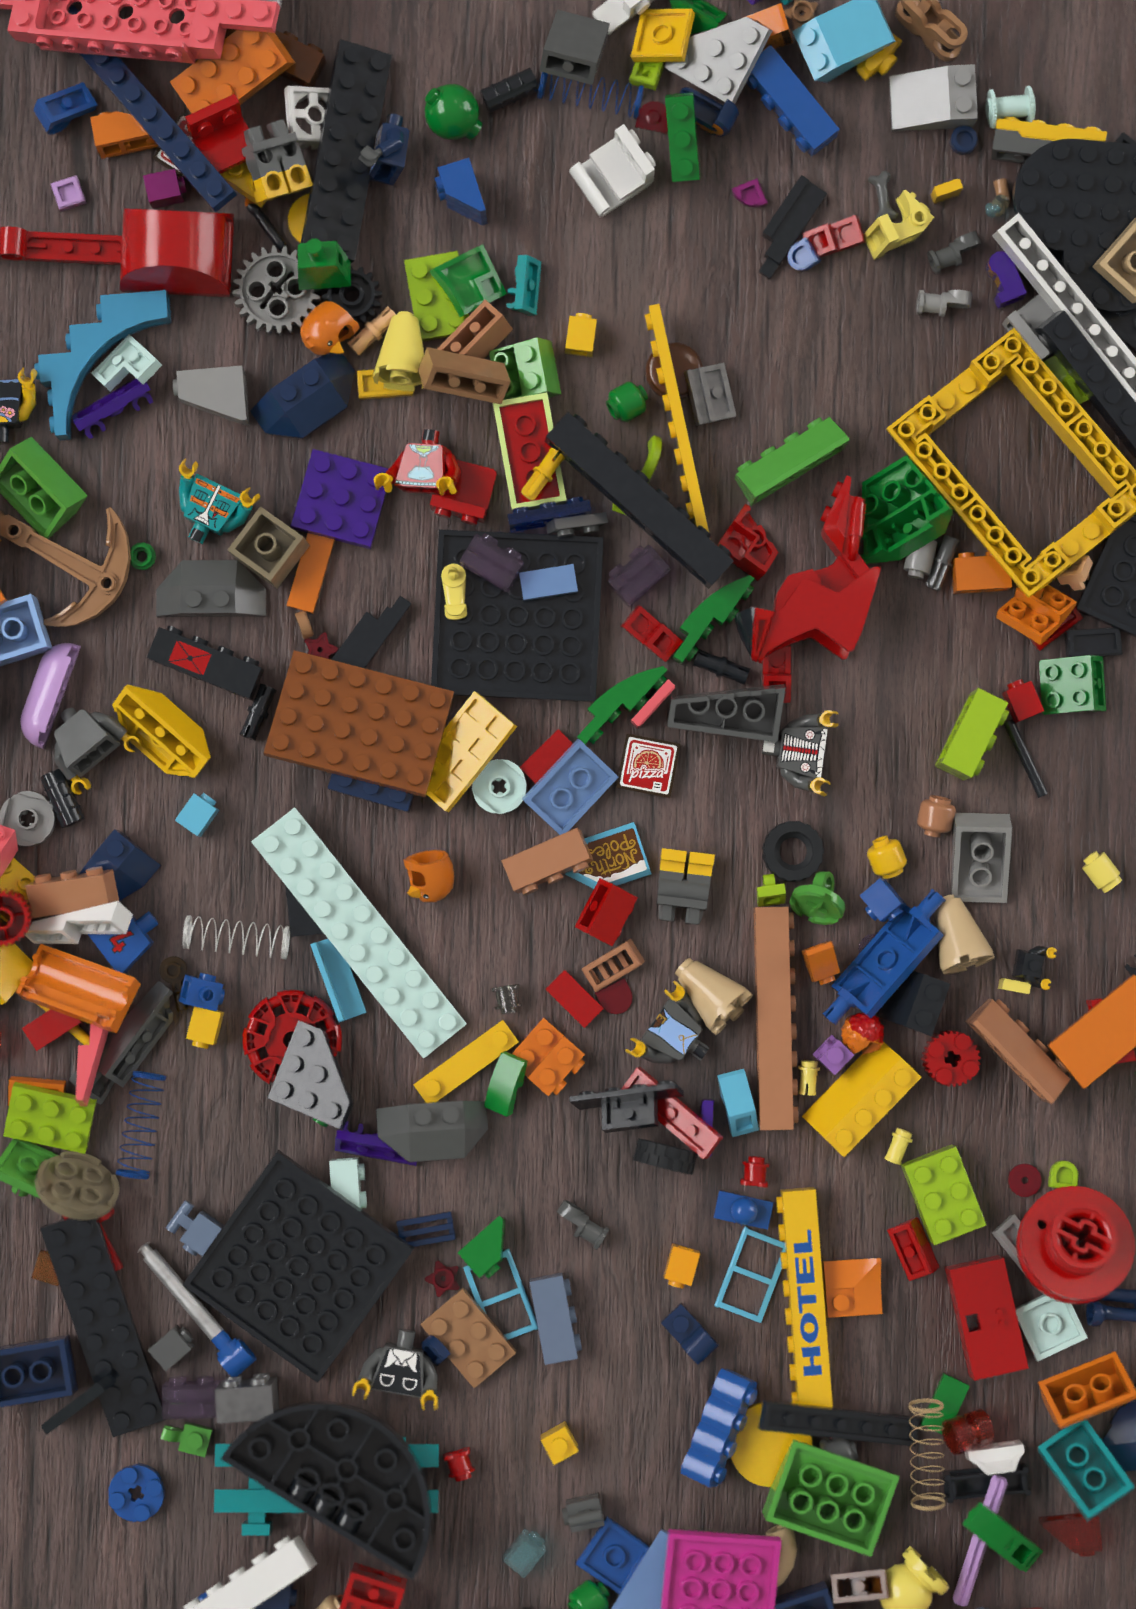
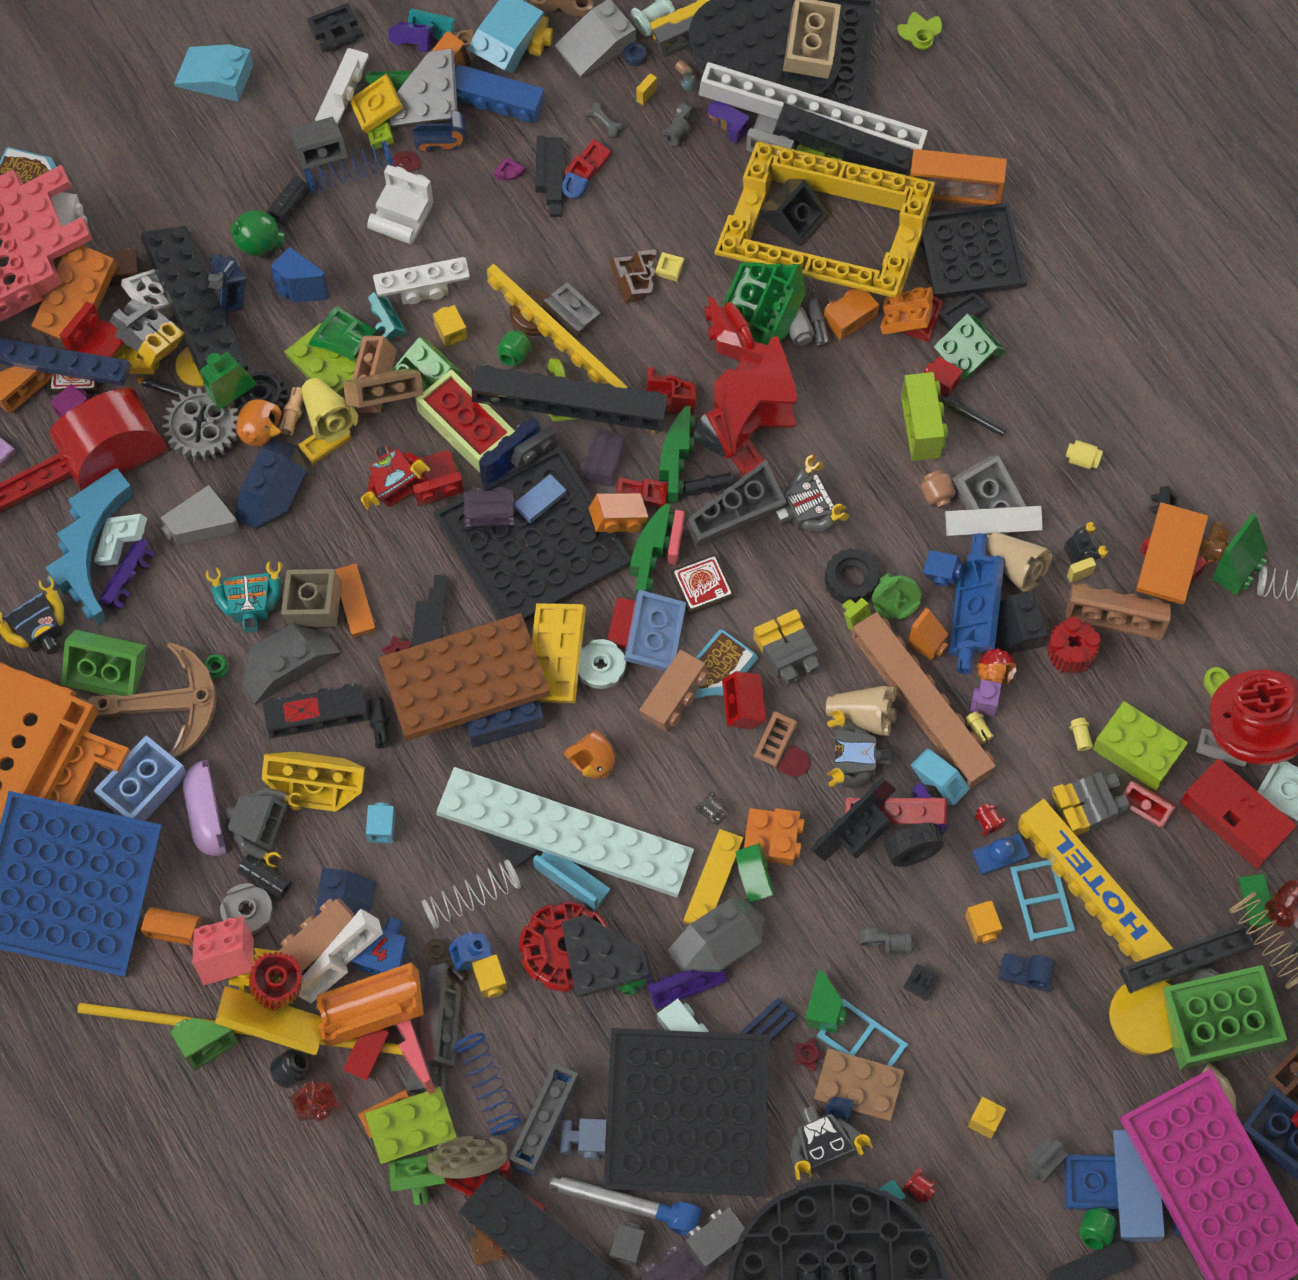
camera: 30 degrees left, 20 degrees down
dark purple plate [291,449,388,549] -> none
medium nougat tile [295,611,314,640] -> none
light yellow piece [441,564,467,620] -> none
clear light blue brick [503,1528,546,1578] -> none
yellow axle [521,448,565,501] -> none
sand blue brick [529,1273,582,1365] -> none
red tile [545,970,604,1028] -> none
green brick [665,92,700,182] -> none
blue brick [680,1368,758,1487] -> none
bright green slope [734,417,850,506] -> none
yellow slope [802,1042,922,1157] -> none
orange plate [822,1258,883,1318] -> none
light yellow tile [864,190,934,260] -> none
yellow head [867,836,907,879] -> none
light grey connector [916,290,972,317] -> none
dark red wheel [1008,1163,1042,1197] -> none
light nougat tile [1057,555,1093,591] -> none
none -> white bracket [373,257,470,304]
none -> dark grey piece [509,1063,579,1177]
none -> orange brick [589,493,648,533]
none -> reddish brown slope [610,249,657,303]
none -> light yellow tile [655,252,684,282]
none -> black slope [760,179,829,245]
none -> black tile [904,964,939,1001]
none -> white tile [945,506,1043,536]
none -> dark grey hips [1052,772,1130,836]

